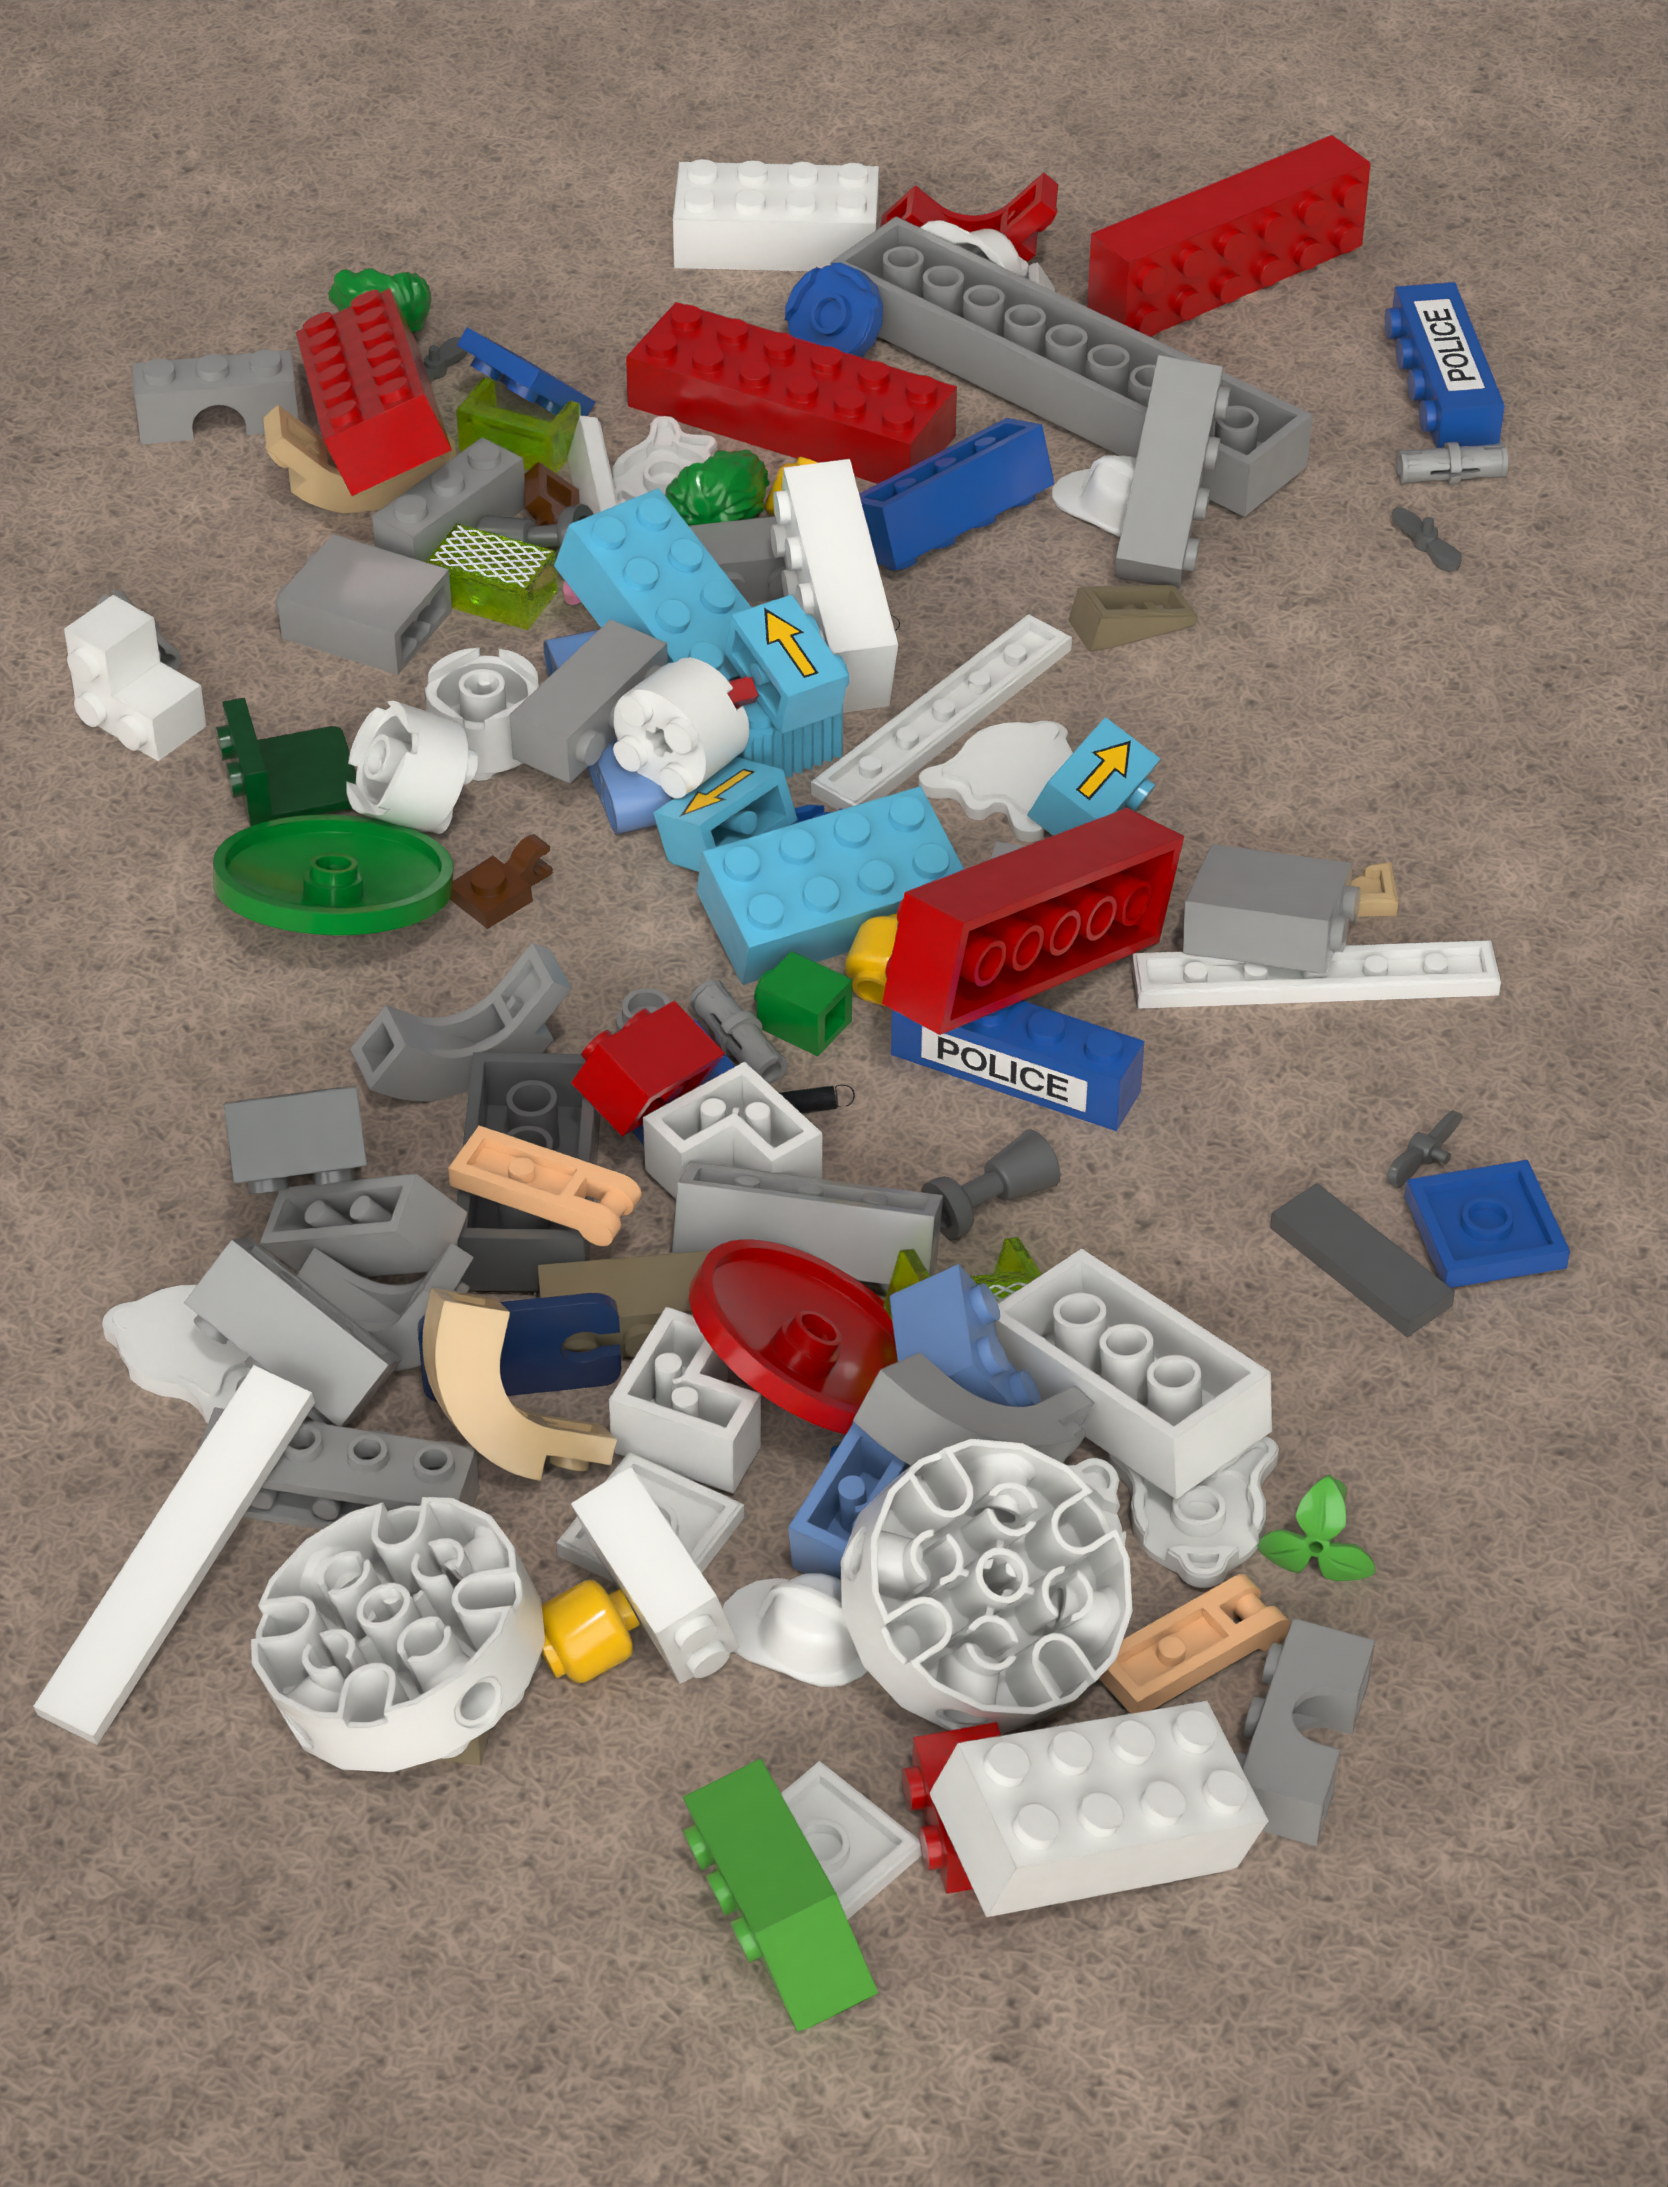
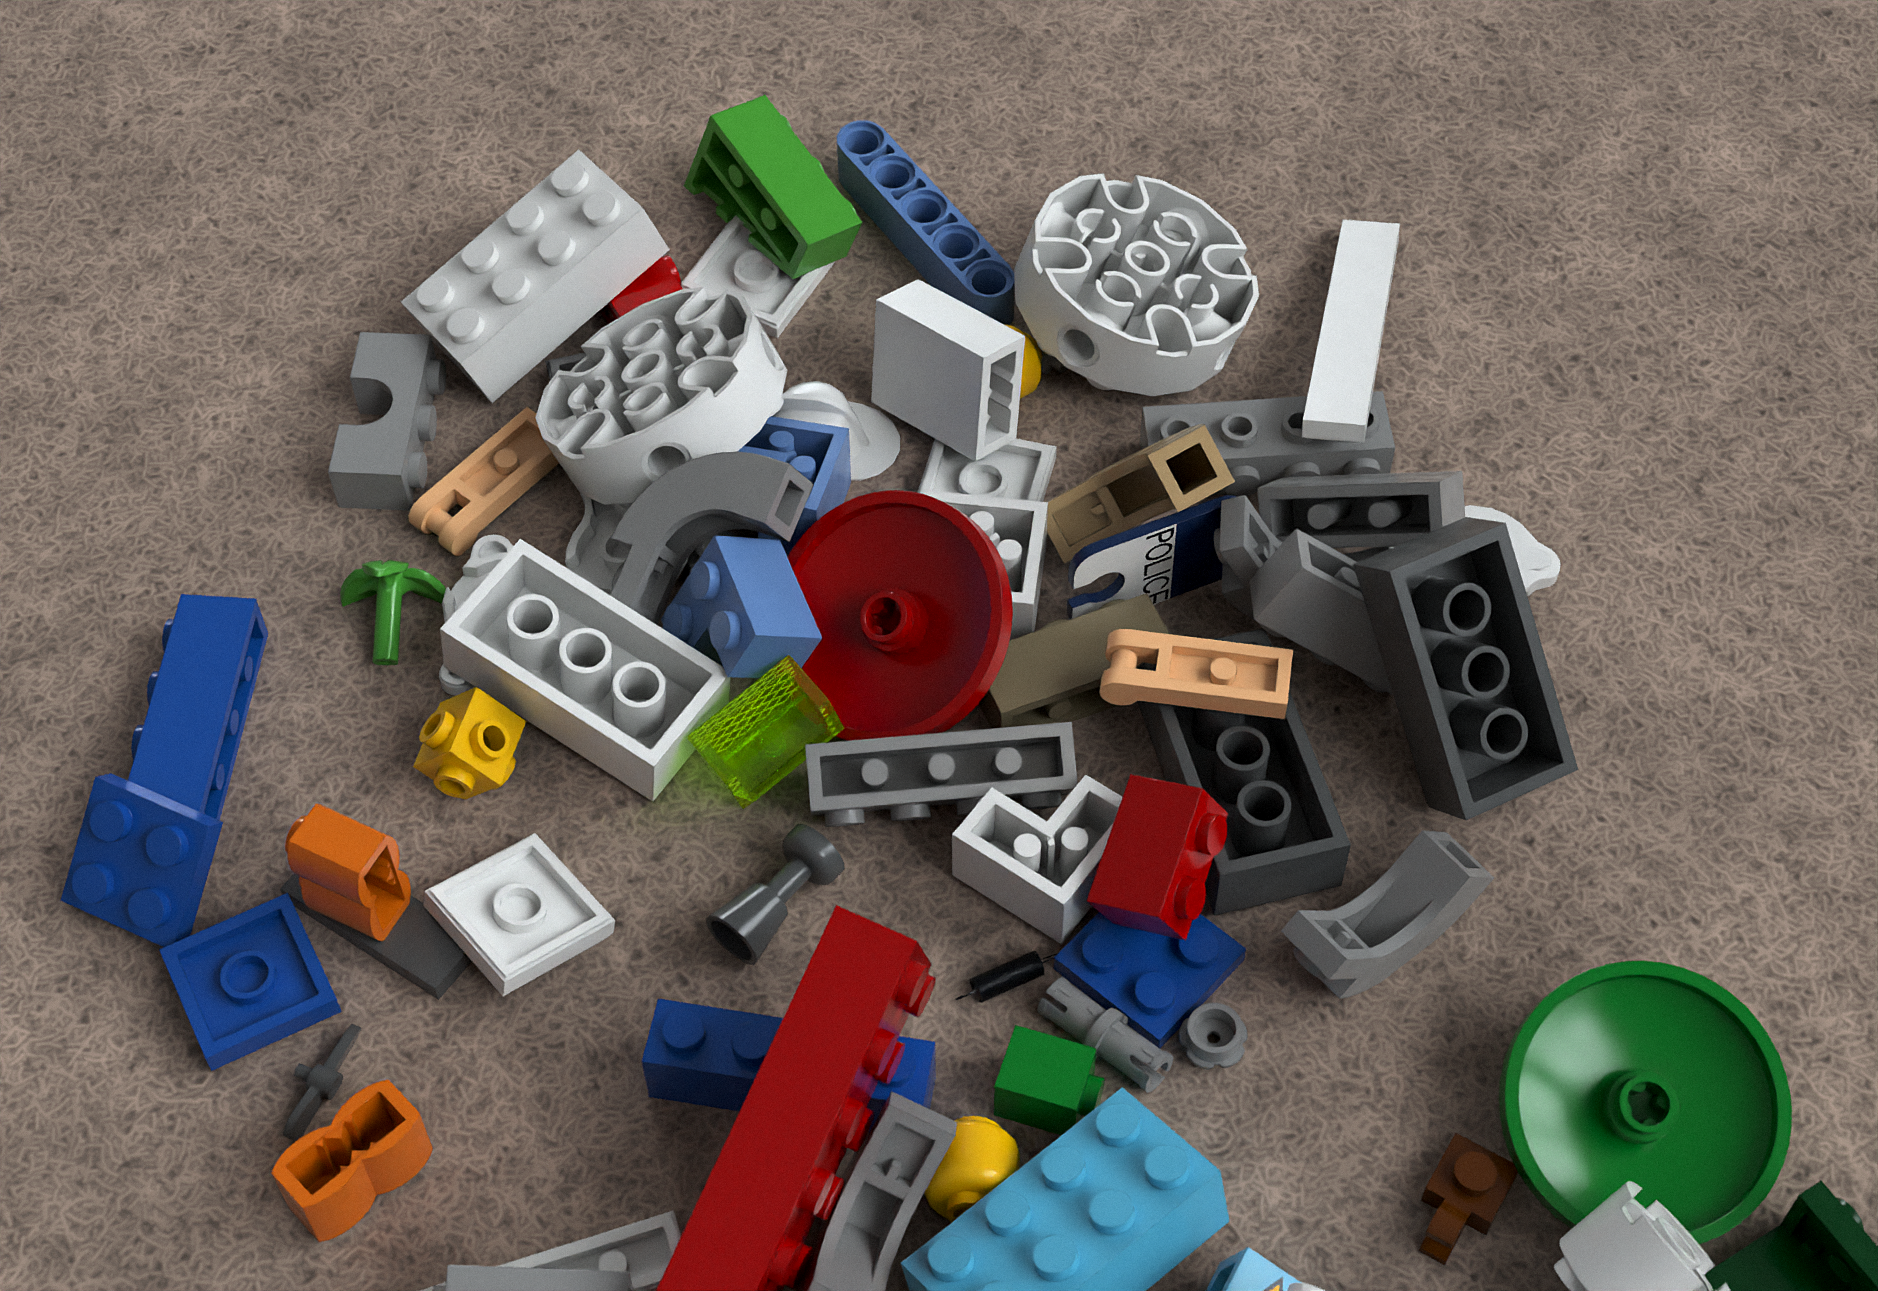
camera: 165 degrees right, 10 degrees up
none -> blue plate [60,773,223,947]
none -> blue brick [128,594,268,820]
none -> orange brick [271,1079,433,1242]
none -> orange brick [285,803,411,941]
none -> yellow brick [413,687,527,799]
none -> white tile [423,833,615,996]
none -> medium blue beam [837,120,1015,325]

